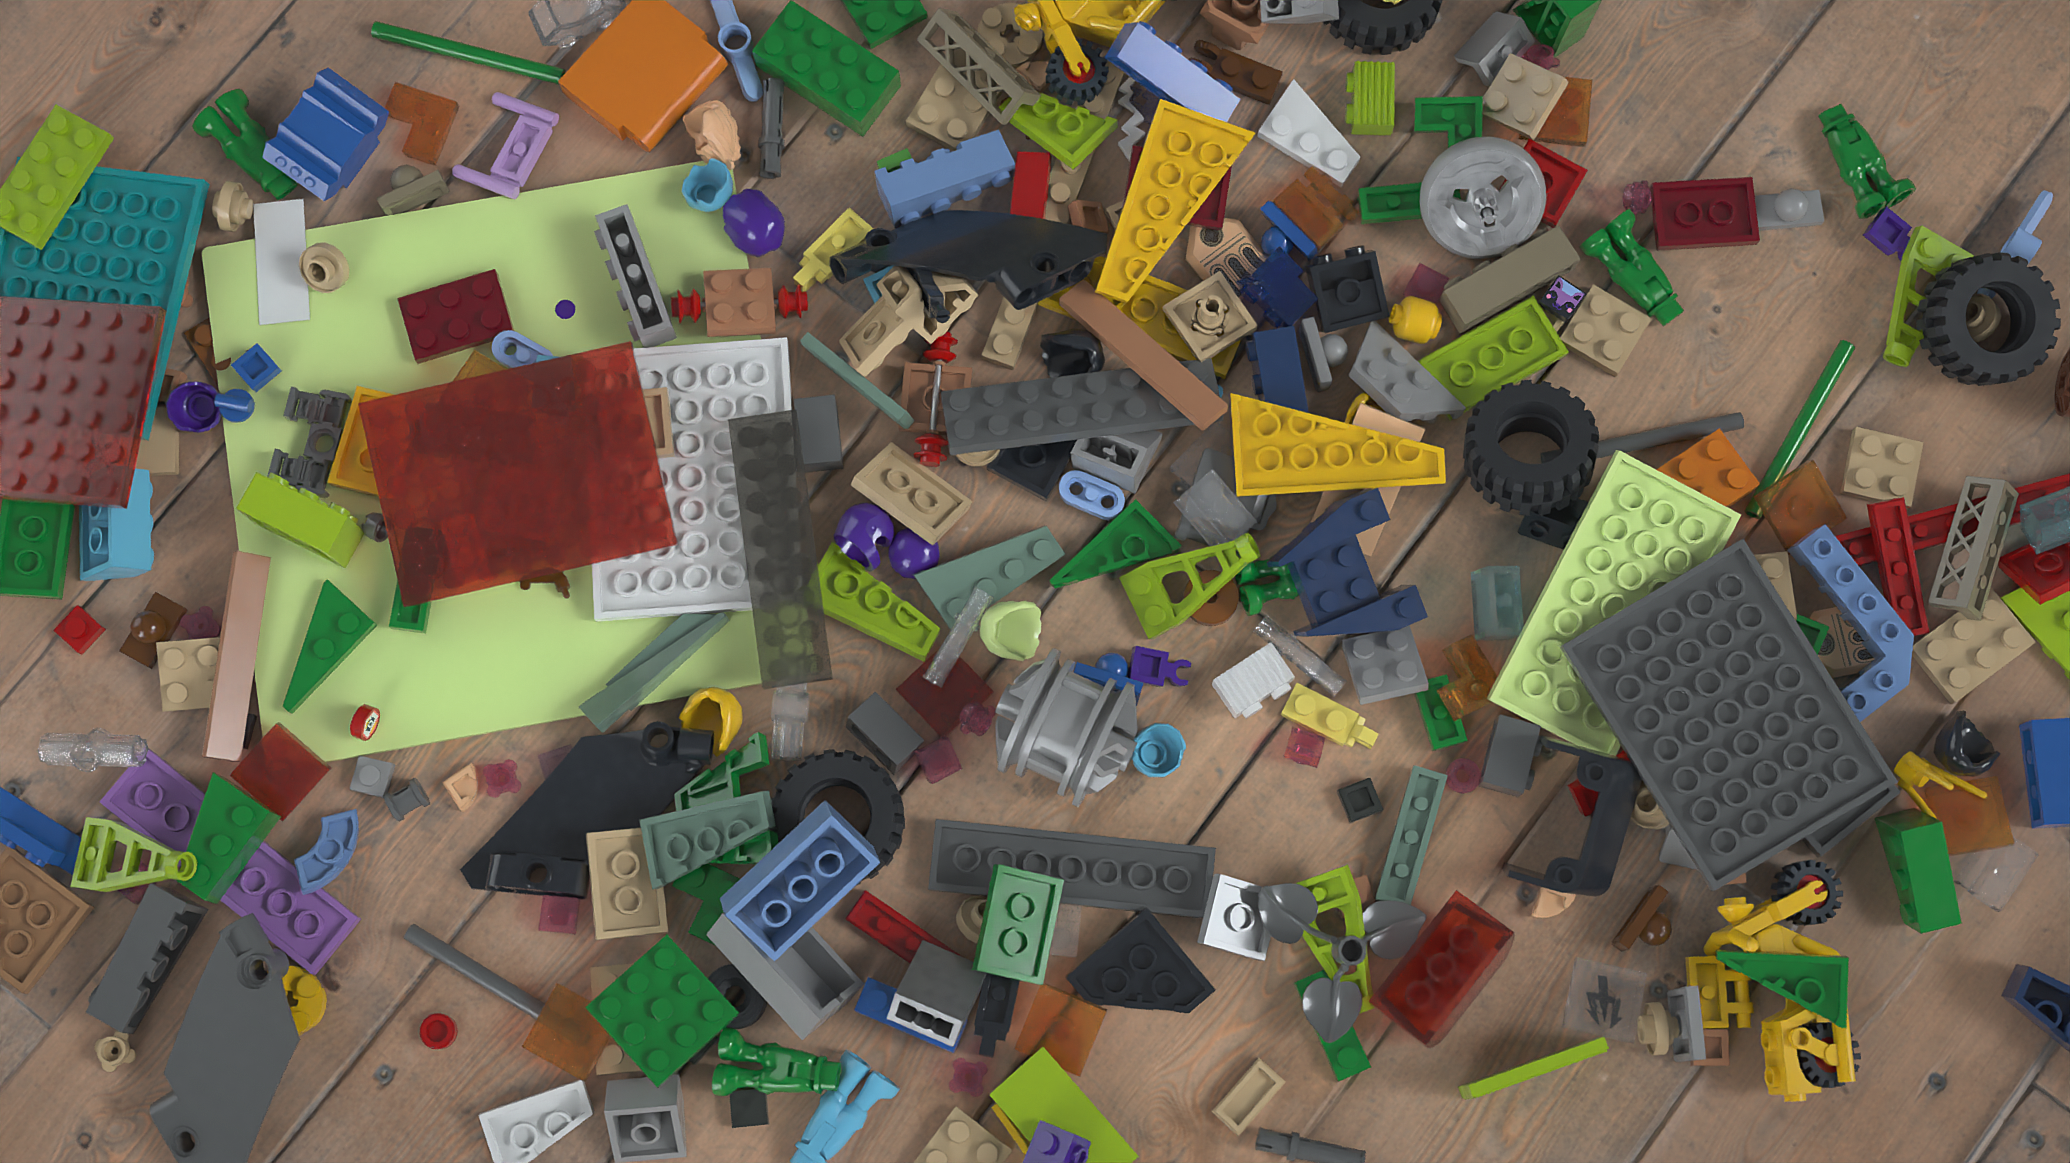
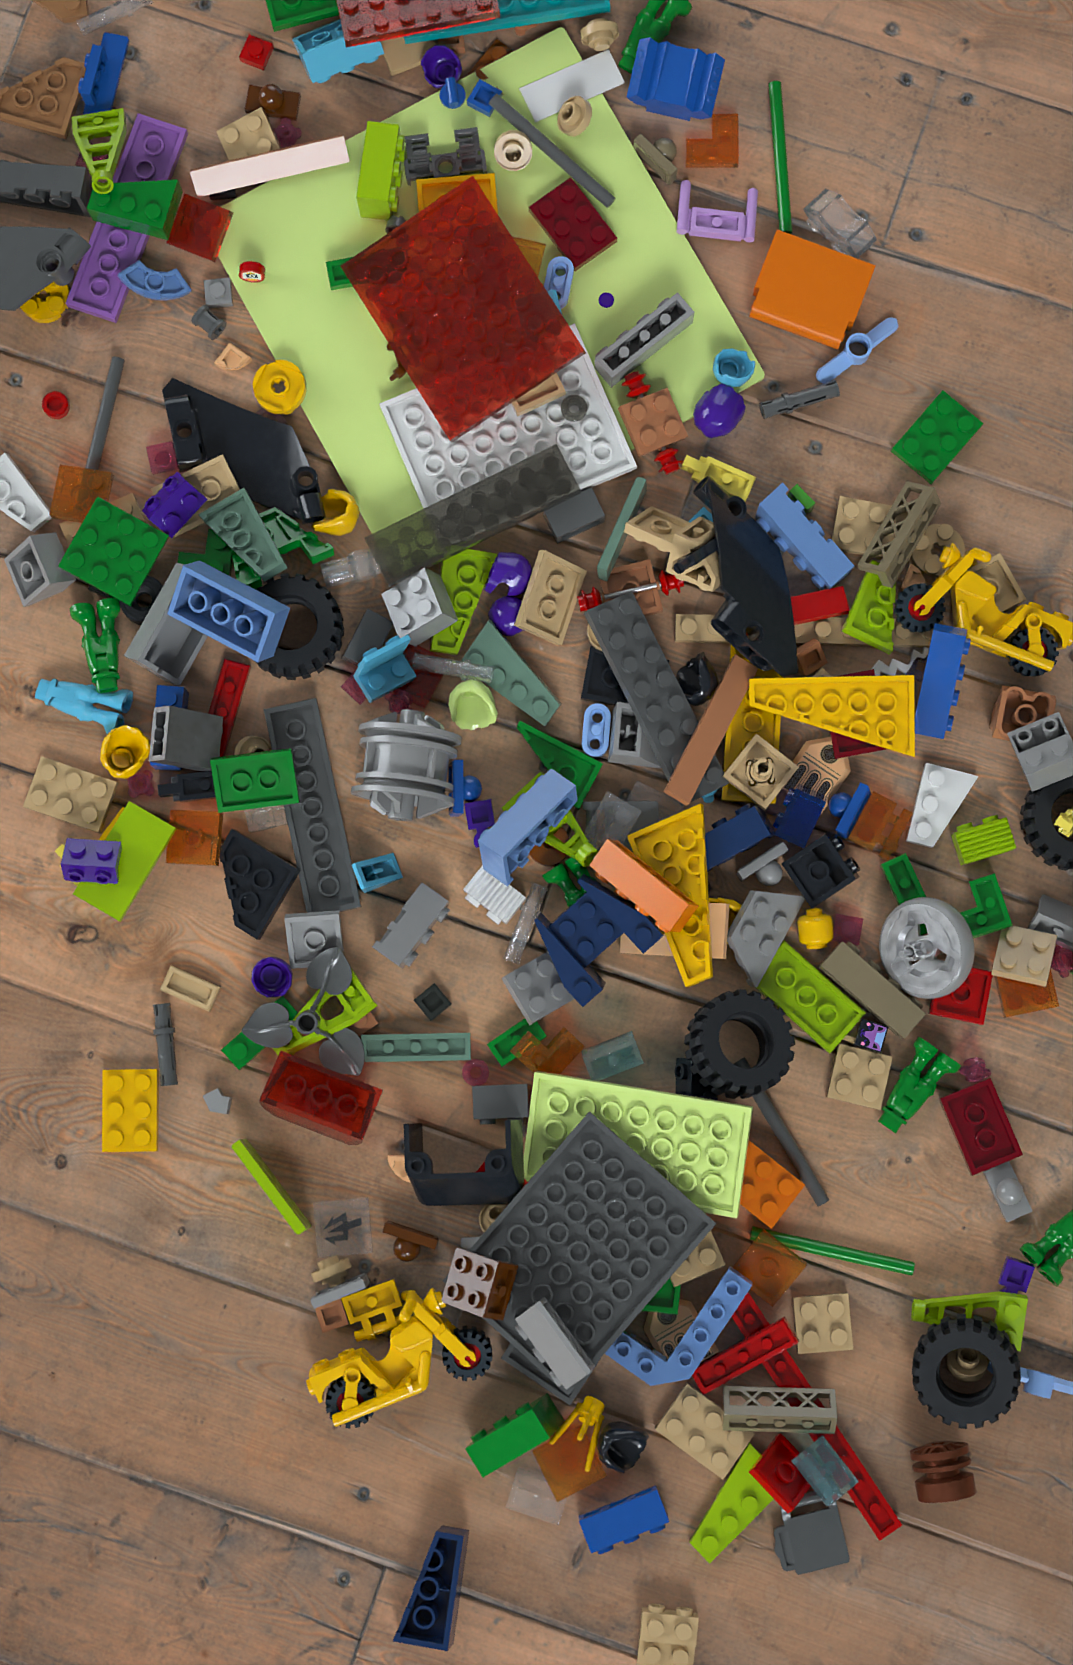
camera: 75 degrees right, 5 degrees up
clear piece [37,728,149,772] -> none
green wing [283,579,377,714] -> none
clear pink plate [483,759,521,798] -> none
sand green wedge [579,613,730,733] -> none
light nougat hair [683,100,741,170] -> none
pearl dark grey tile [729,1089,769,1128] -> none
green brick [752,0,901,137] -> none
medium azure hair [1131,723,1186,777] -> none
reddish brown hinge [1188,39,1283,105] -> none
light yellow hinge [1280,683,1379,749] -> none
clear pink plate [1284,727,1326,768] -> none
green wing [1716,949,1849,1028] -> none
none -> yellow hair [100,725,150,779]
none -> dark purple bracket [142,472,207,539]
none -> light grey piece [203,1088,232,1114]
none -> dark purple hair [251,957,293,998]
none -> yellow plate [252,360,307,415]
none -> medium azure slope [352,853,403,893]
none -> medium azure bracket [353,635,417,703]
none -> light grey wedge [372,883,450,969]
none -> light grey brick [382,568,458,647]
none -> reddish brown bracket [441,1248,518,1320]
none -> medium blue wedge [478,769,577,887]
none -> dark grey piece [489,94,616,208]
none -> tan plate [494,130,532,171]
none -> light grey slope [515,1297,595,1389]
none -> clear smoke plate [561,395,587,422]
none -> orange brick [589,839,699,933]

